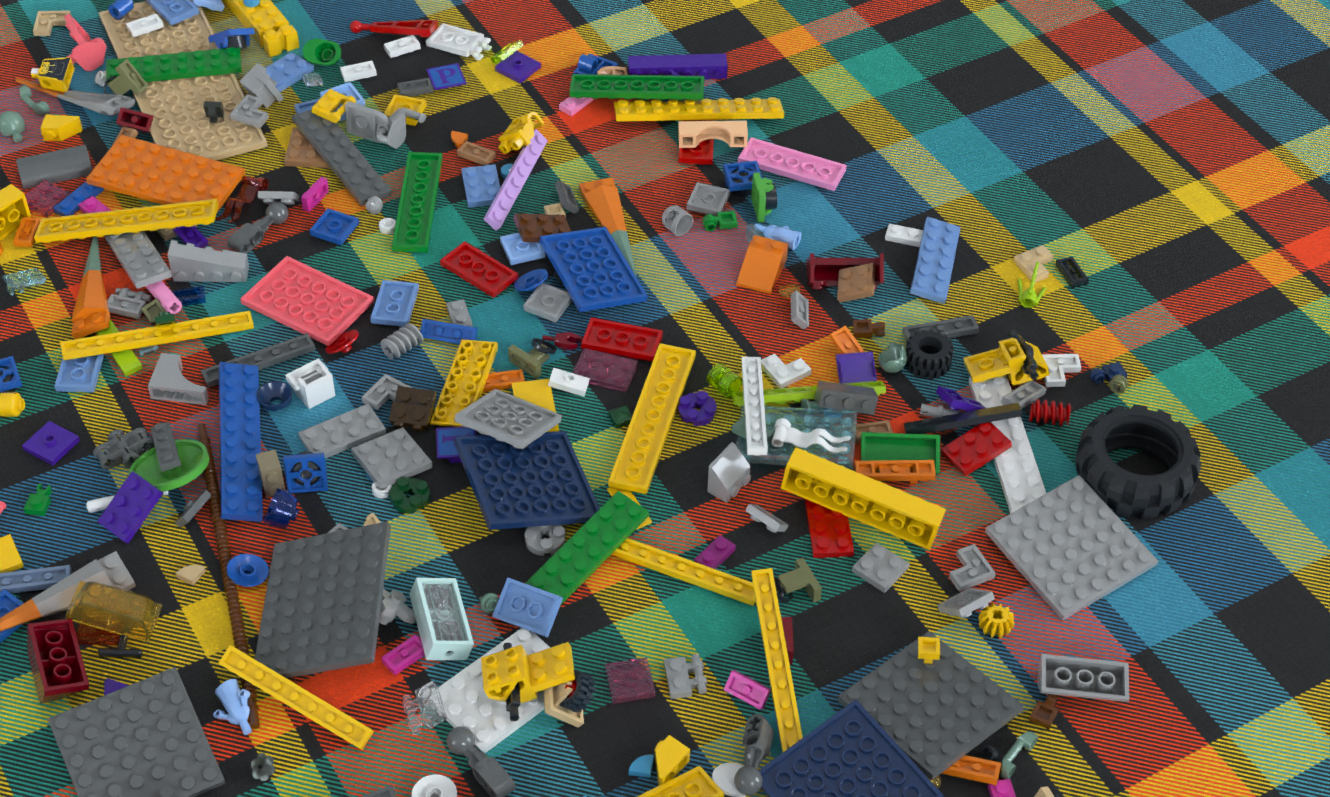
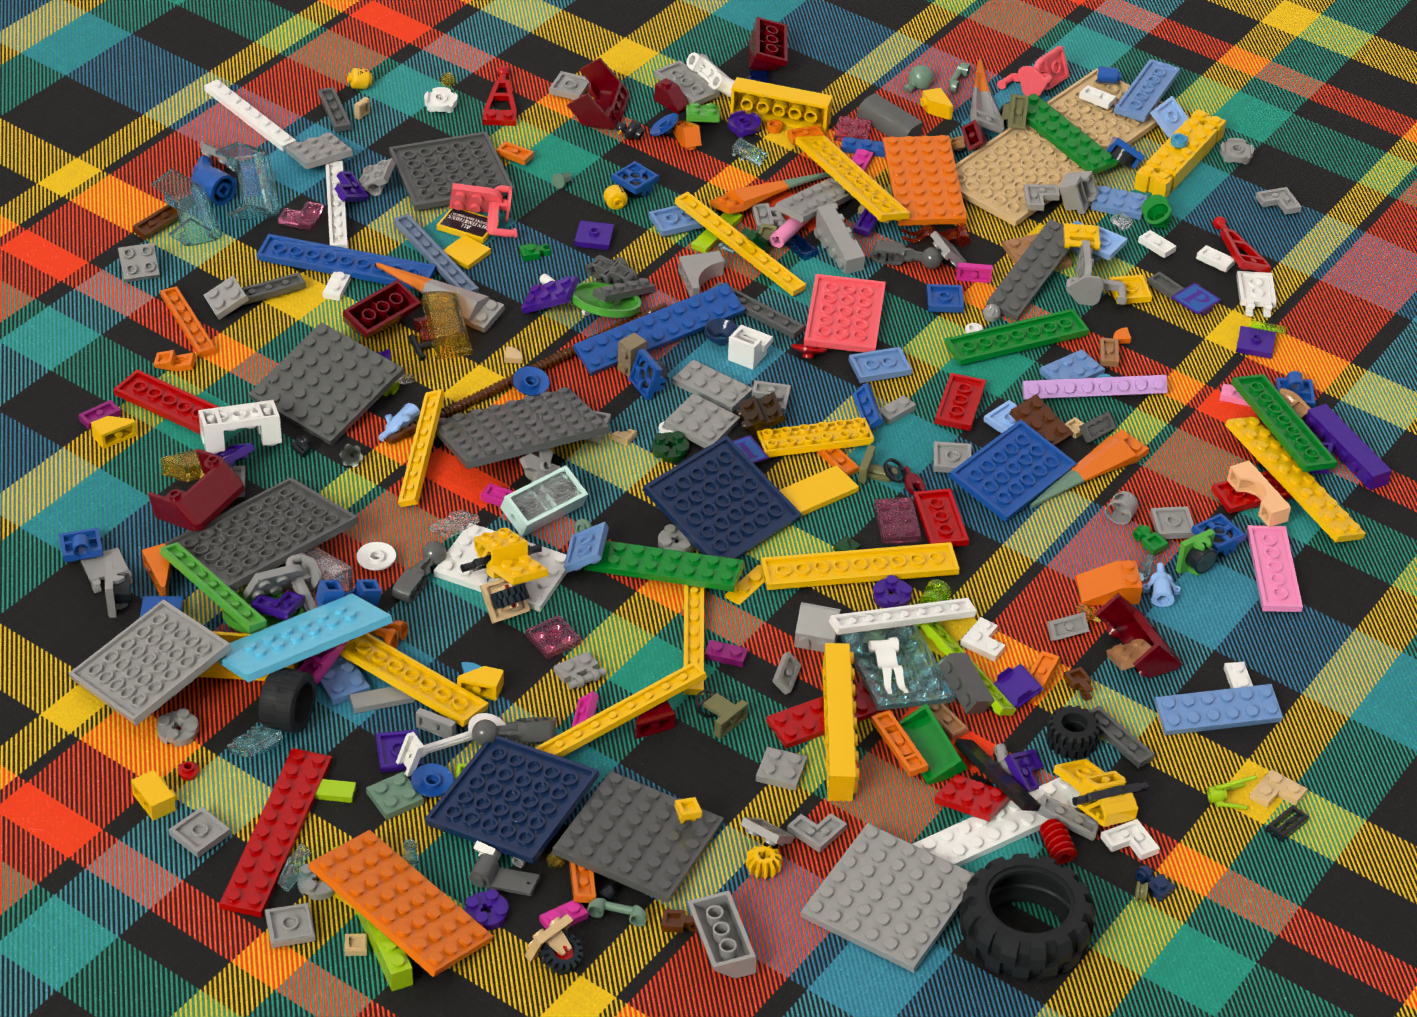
camera: 65 degrees right, 5 degrees down
torso [31,57,75,92] -> none
tan plate [33,11,72,36] -> none
dark grey plate [175,490,211,528] -> none
pearl dark grey tile [204,101,224,123] -> none
clear blue cone [263,488,299,528] -> none
light grey piece [381,323,423,360] -> none
light grey plate [455,389,562,449] -> none
yellow hips [498,112,544,154] -> none
blue dish [514,269,548,291] -> none
white plate [548,368,590,397] -> none
sand green hair [878,342,907,373] -> none

